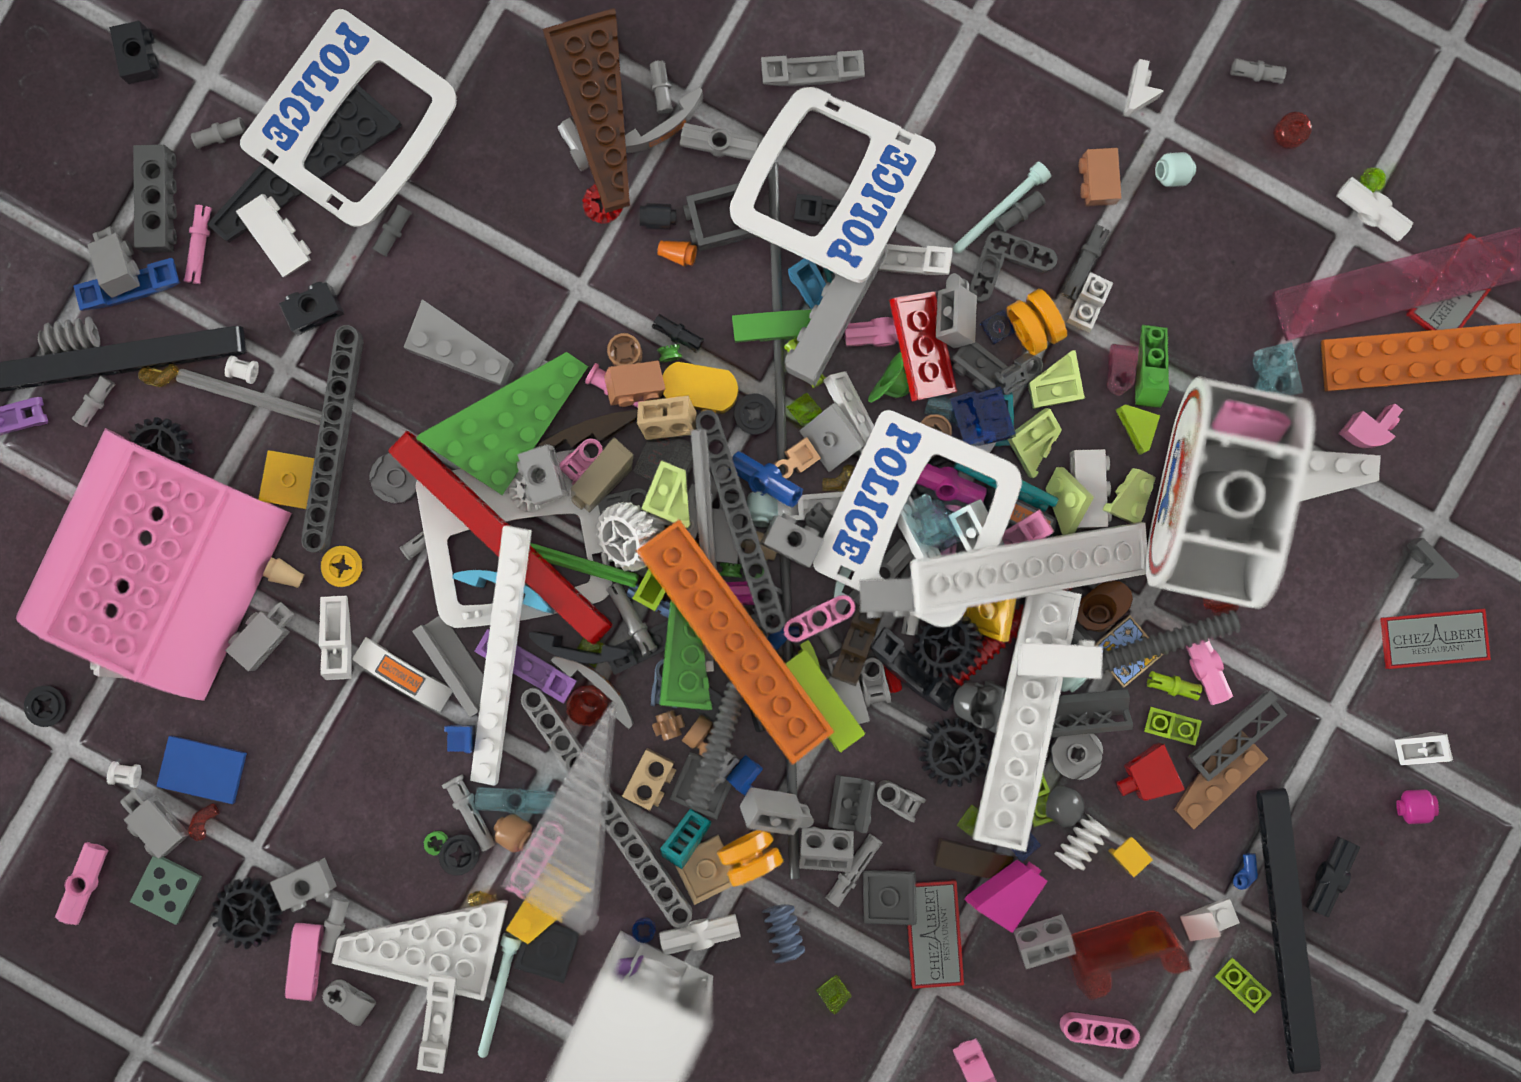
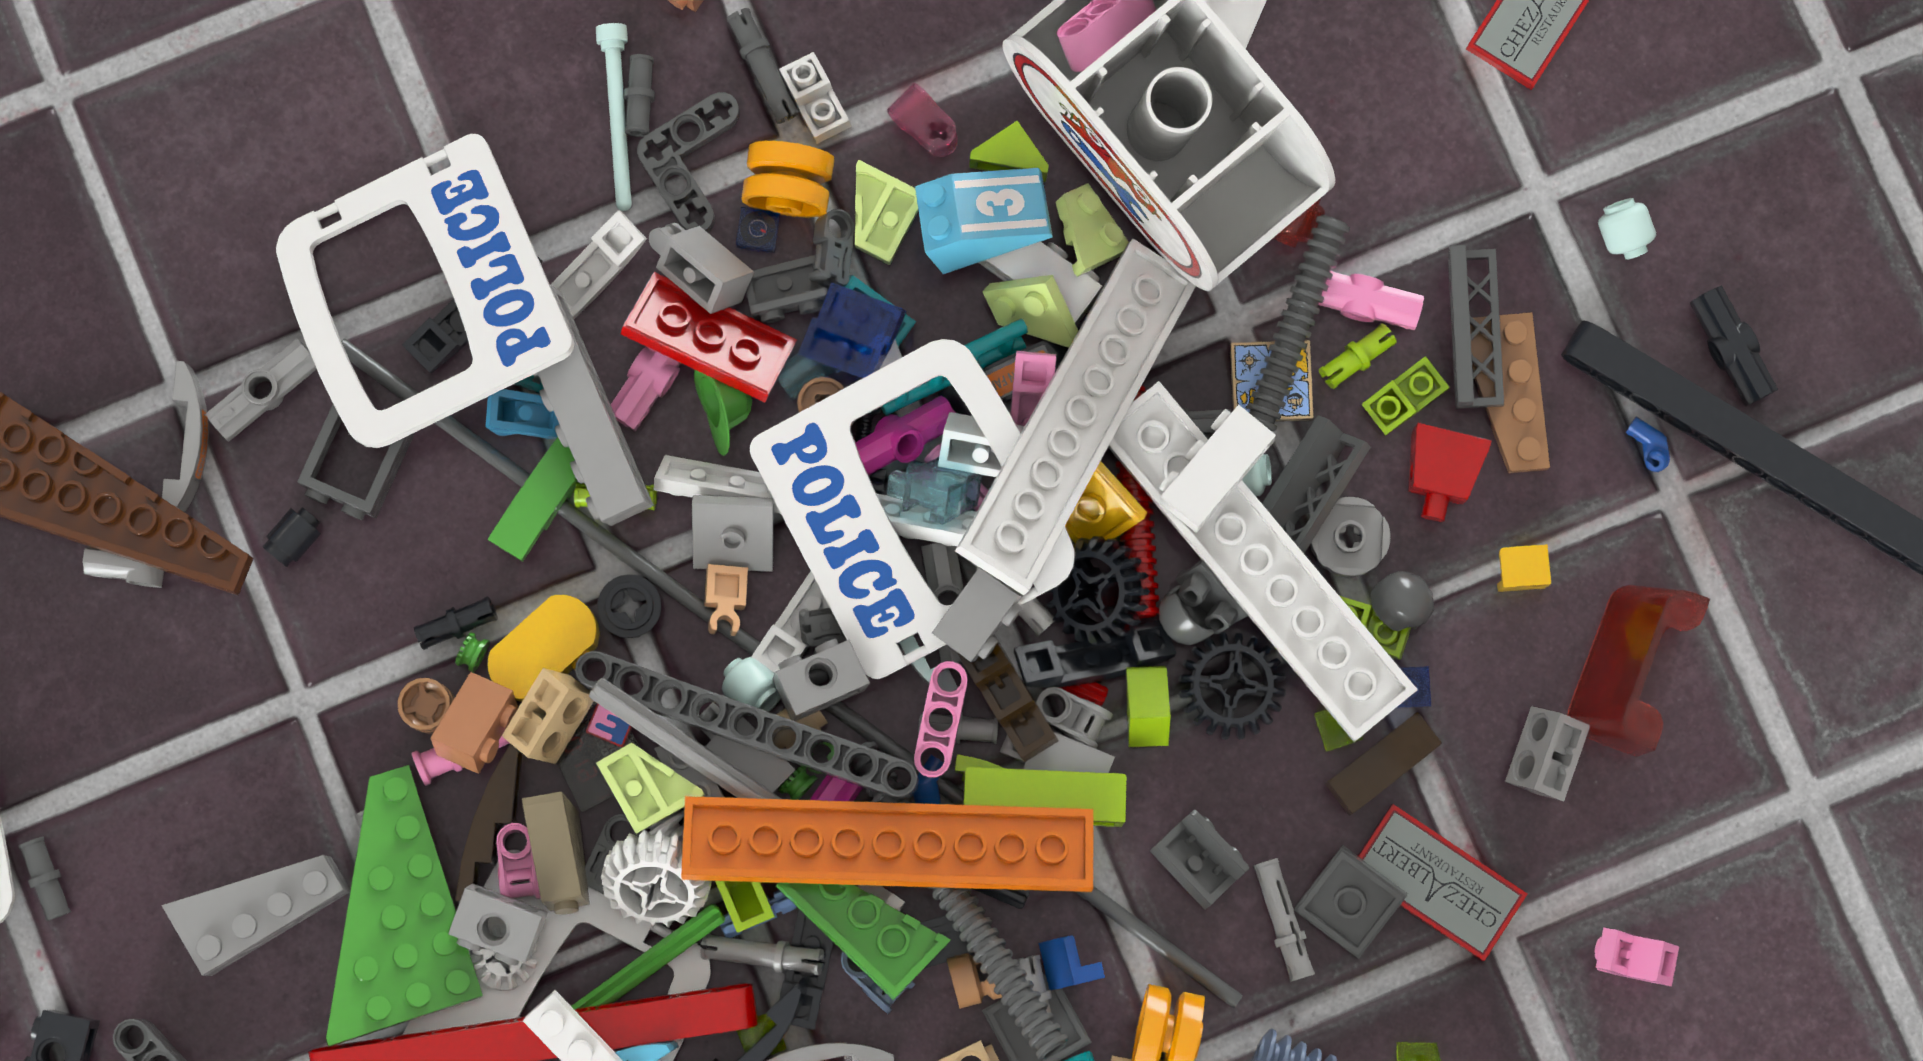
camera: 45 degrees left, 5 degrees down
red gear [583,184,623,223] -> none
light grey axle [650,61,673,114] -> none
medium nougat gear [652,710,685,741] -> none
orange cone [657,240,697,267] -> none
blue piece [728,451,803,508] -> none
light grey brick [740,787,814,835] -> none
light grey slope [761,50,865,86] -> none
clear neon green slope [787,392,822,425] -> none
light grey brick [799,827,854,872] -> none
clear yellow arm [822,464,855,491] -> none
light grey piece [875,780,926,823] -> none
dark pink slope [964,860,1047,933] -> none
yellowish green wing [1006,408,1062,478] -> none
white piece [1054,813,1111,871] -> none
bright pink beam [1060,1012,1140,1049] -> none
reddish brown piece [1076,580,1133,632] -> none
bright green slope [1135,325,1169,408] -> none
white slope [1180,897,1240,941] -> none
lime slope [1215,958,1272,1013] -> none
white slope [1395,732,1453,765] -> none
dark pink head [1396,789,1439,824] -> none
none -> tile [586,703,632,748]
none -> medium azure slope [915,168,1053,274]
none -> lime slope [1126,666,1171,747]
none -> light aqua head [1598,198,1656,259]

